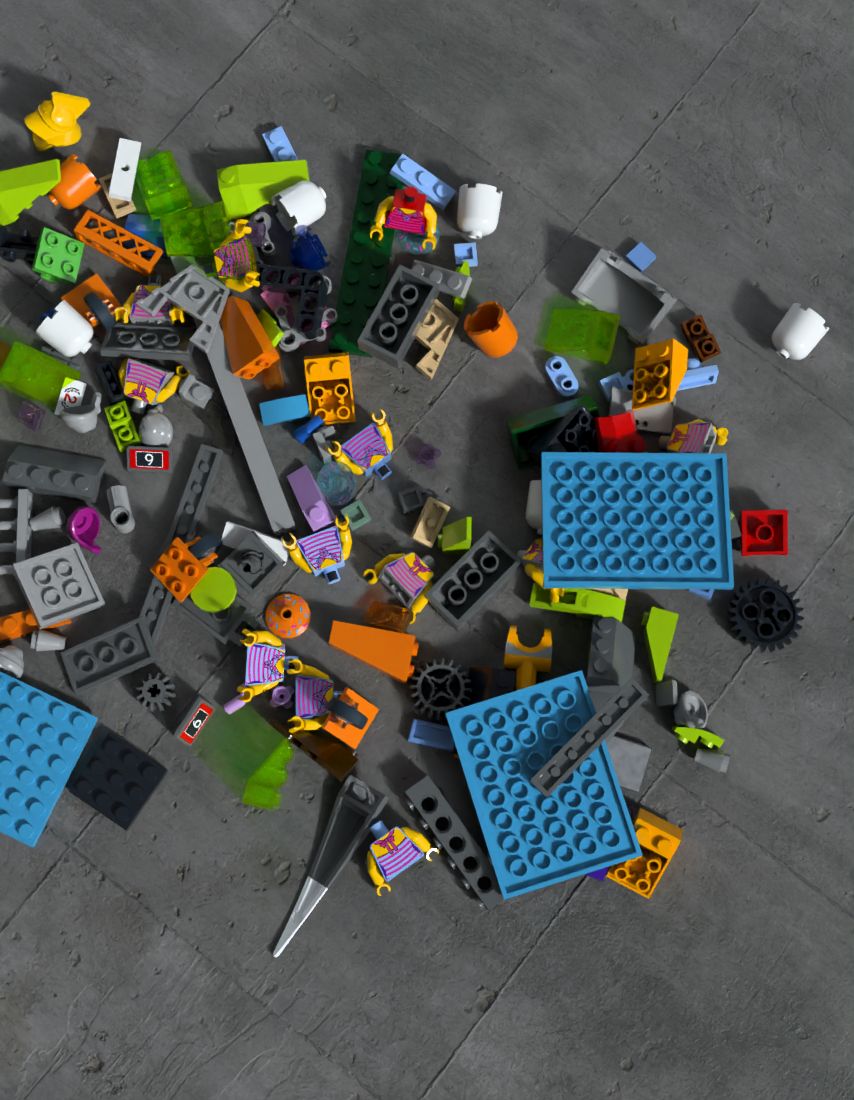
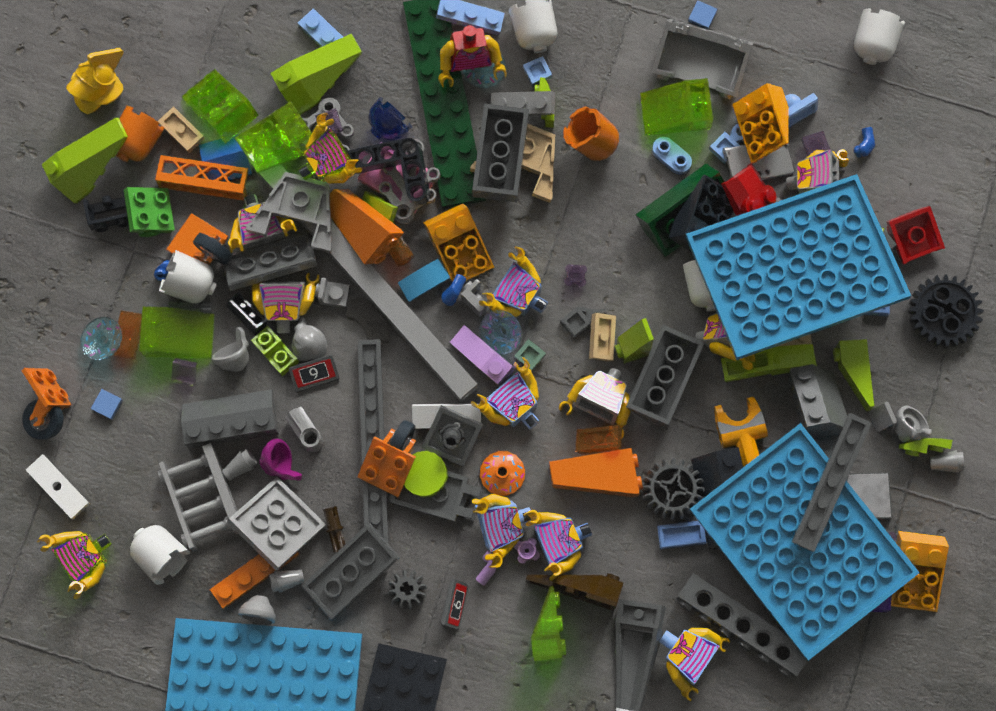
camera: 15 degrees left, 0 degrees up
white sticker [55,377,87,416] -> none
white tile [109,138,141,202] -> none
white cylinder [271,180,326,235] -> none
orange plate [322,687,379,749] -> none
reddish brown slope [679,315,721,362] -> none
none -> dark brown axle [323,506,345,553]
none -> clear purple plate [801,131,830,157]
none -> blue arm [854,127,875,158]

